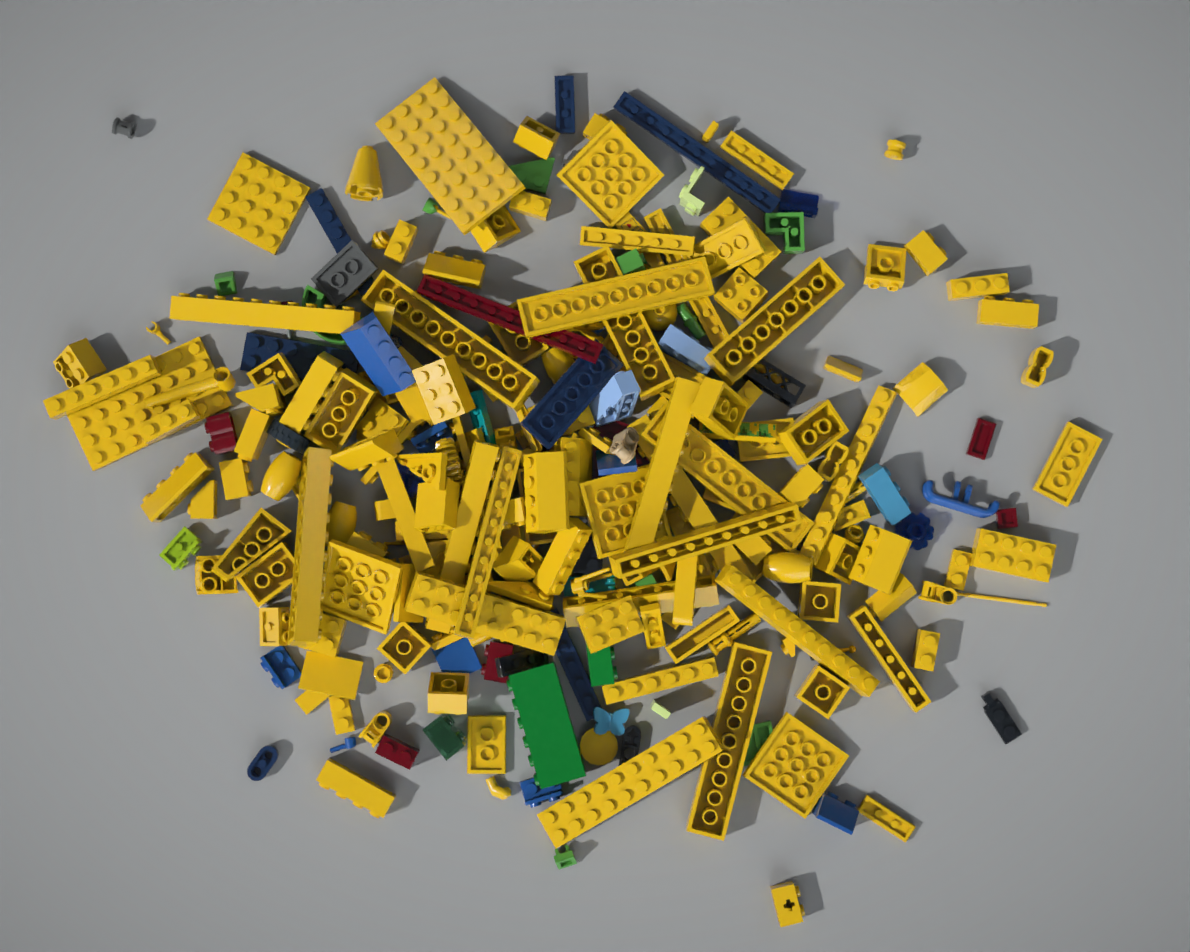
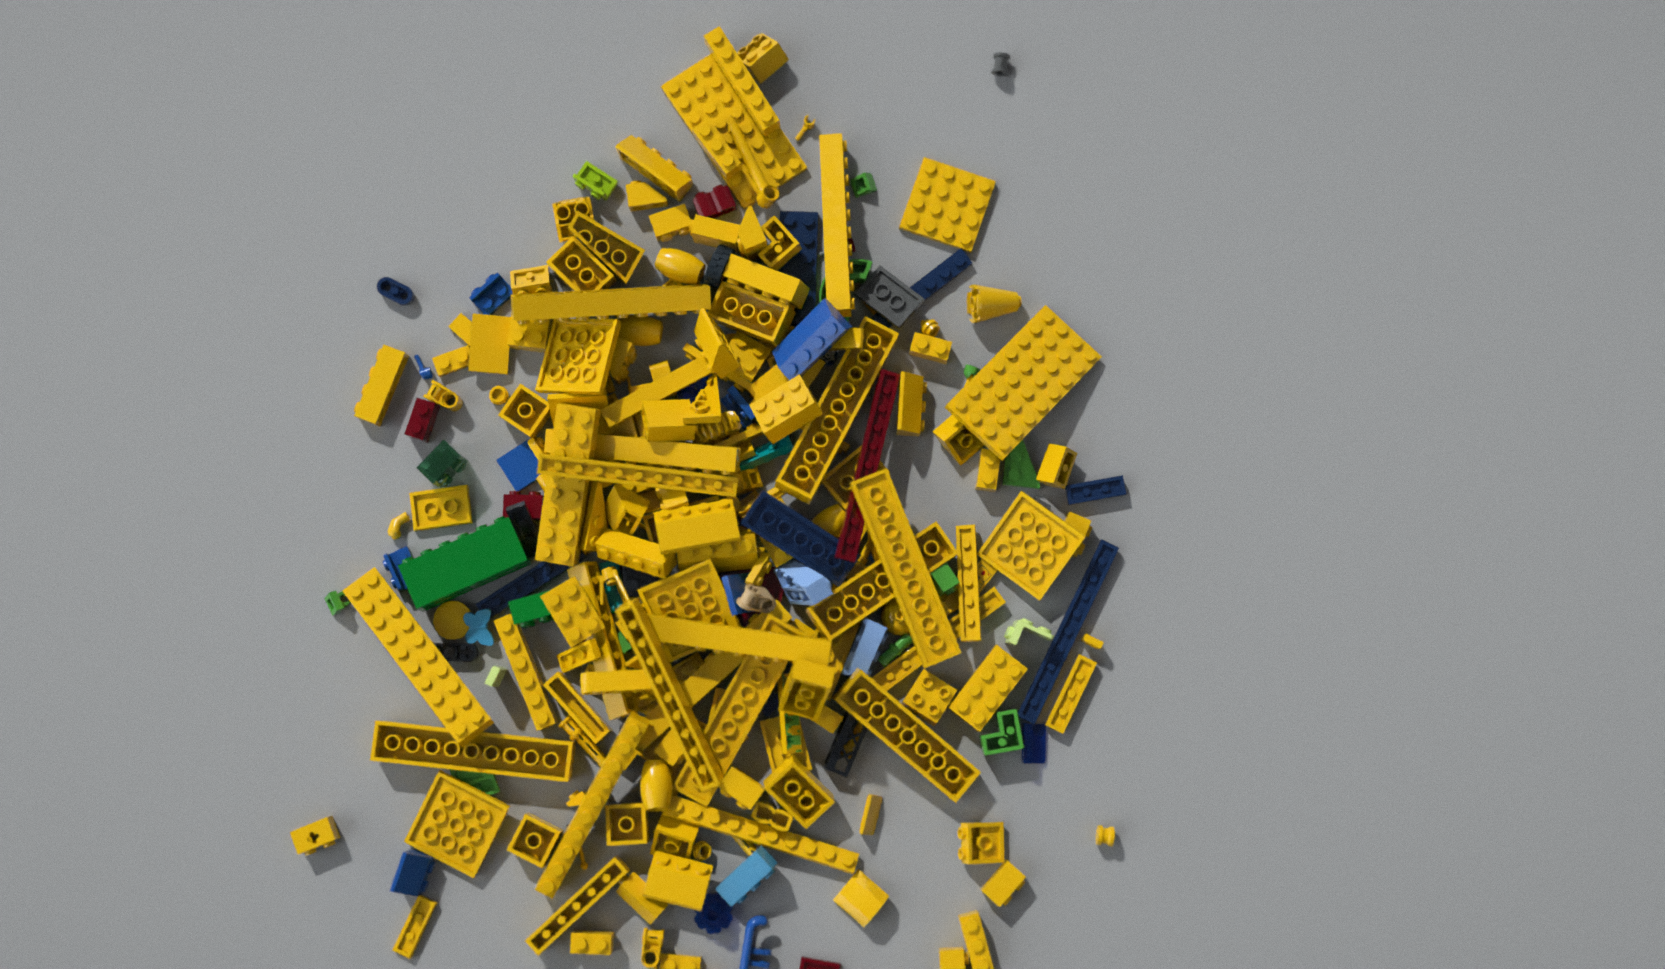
camera: 85 degrees right, 5 degrees down
yellow brick [428,672,469,715] -> none
yellow tile [686,216,766,279] -> none
yellow plate [833,500,871,532] -> none

